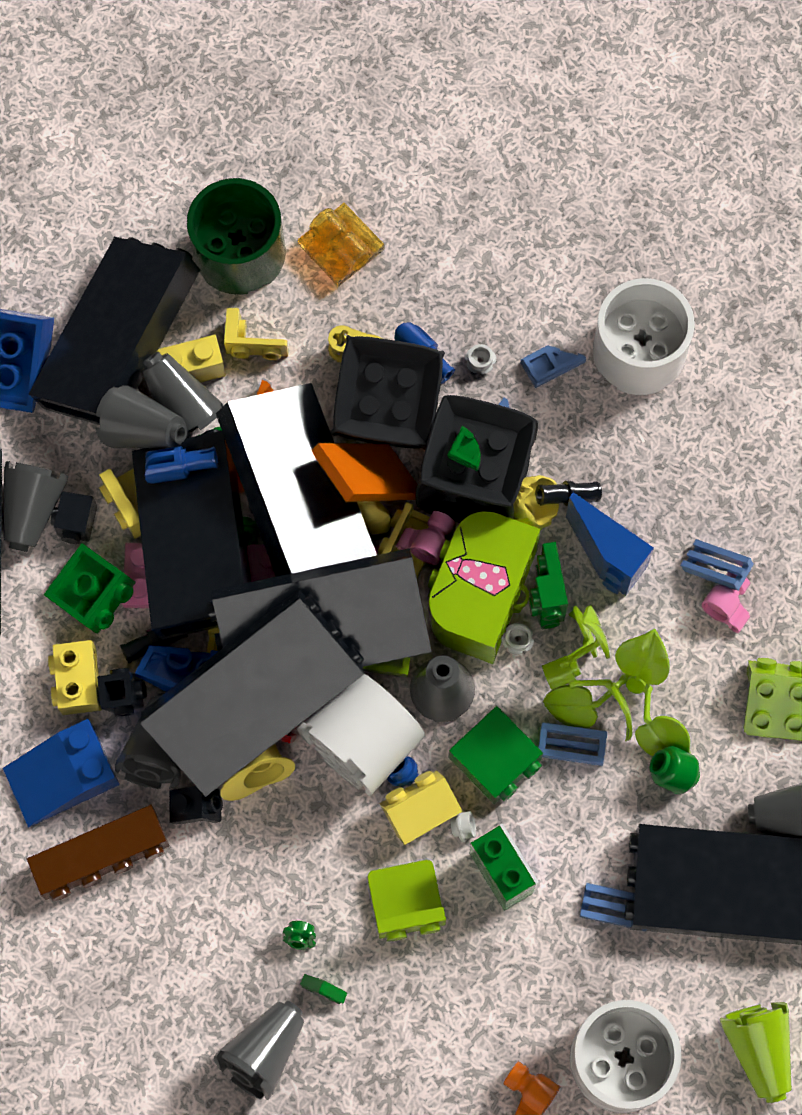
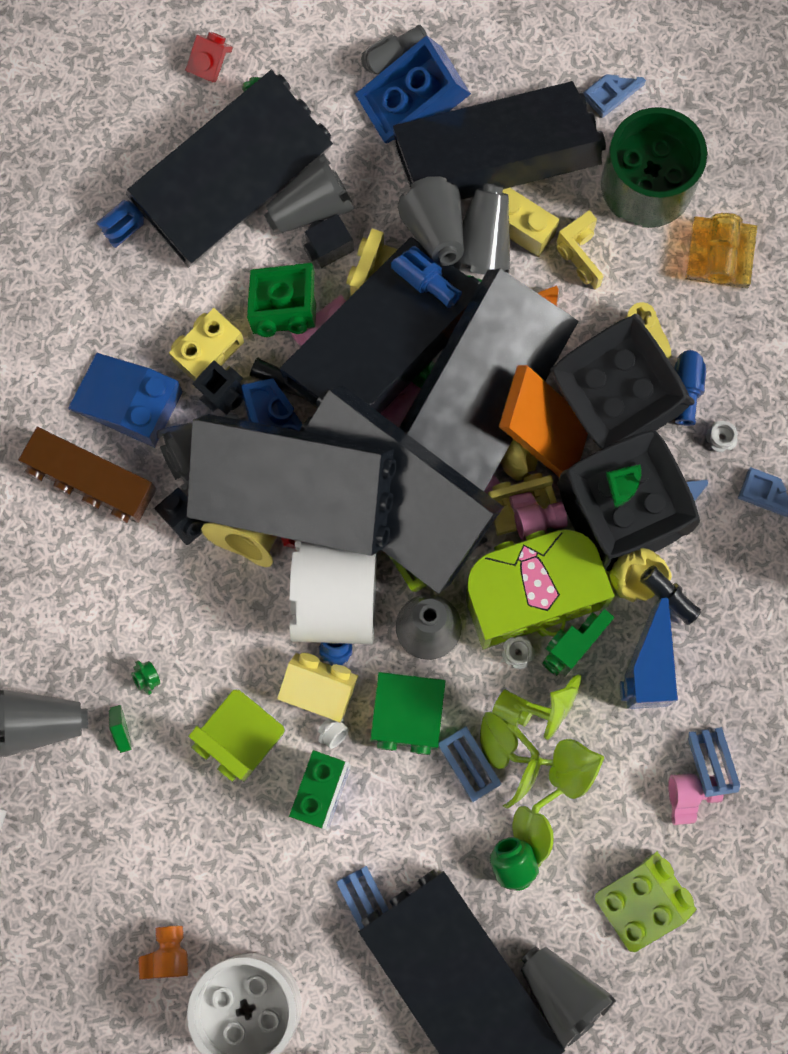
camera: 50 degrees right, 5 degrees up
none -> medium blue tile [583,74,646,118]

